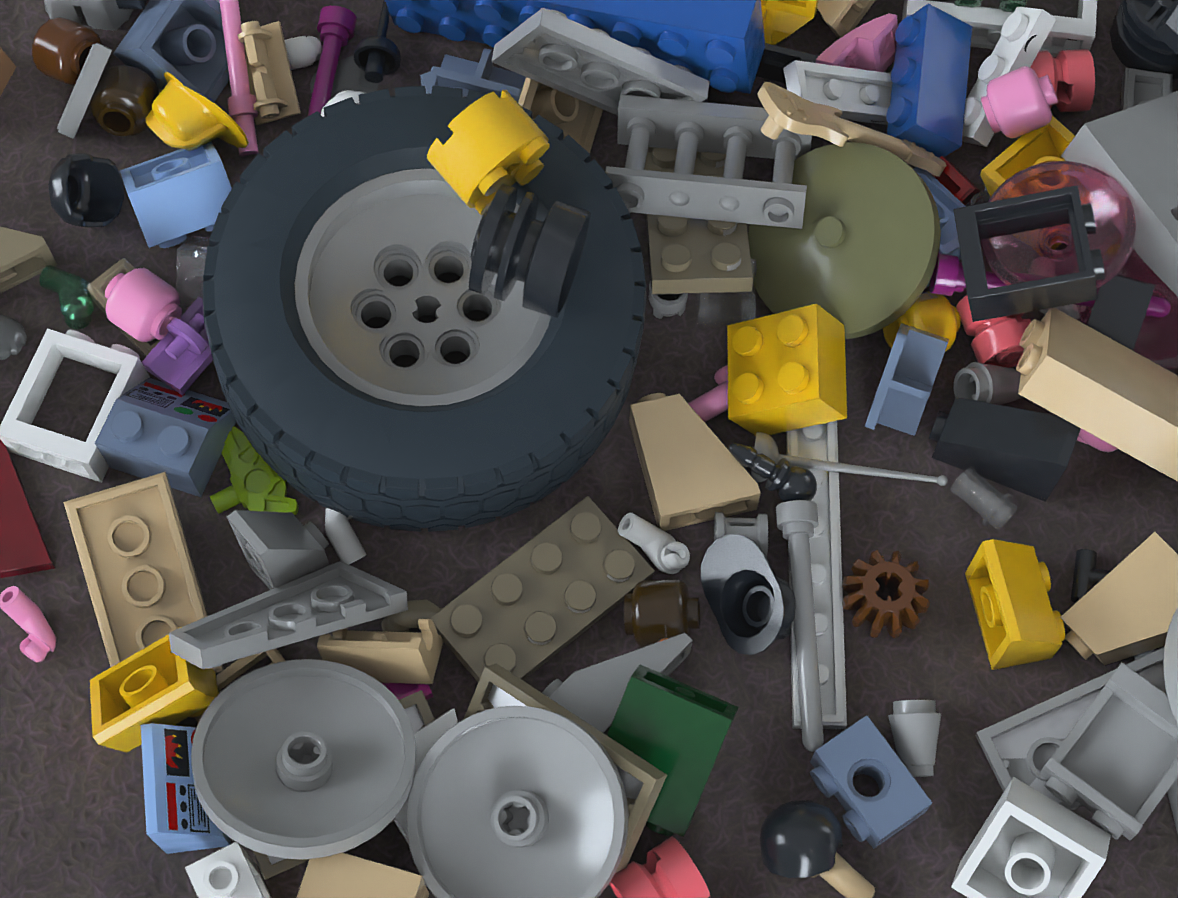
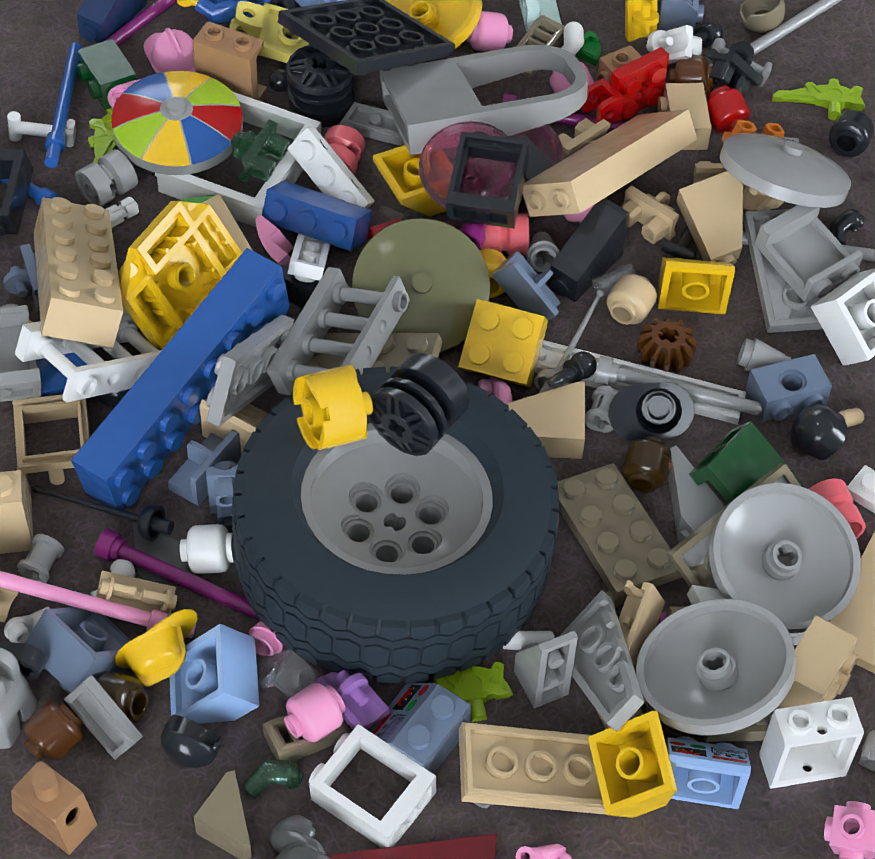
camera: 75 degrees left, 15 degrees down
white arm [618,513,690,574] -> none
tan piece [757,82,947,176] -> none
bright pink head [981,66,1058,138] -> none
none -> tan head [606,274,657,325]
none -> tan hips [621,185,679,244]

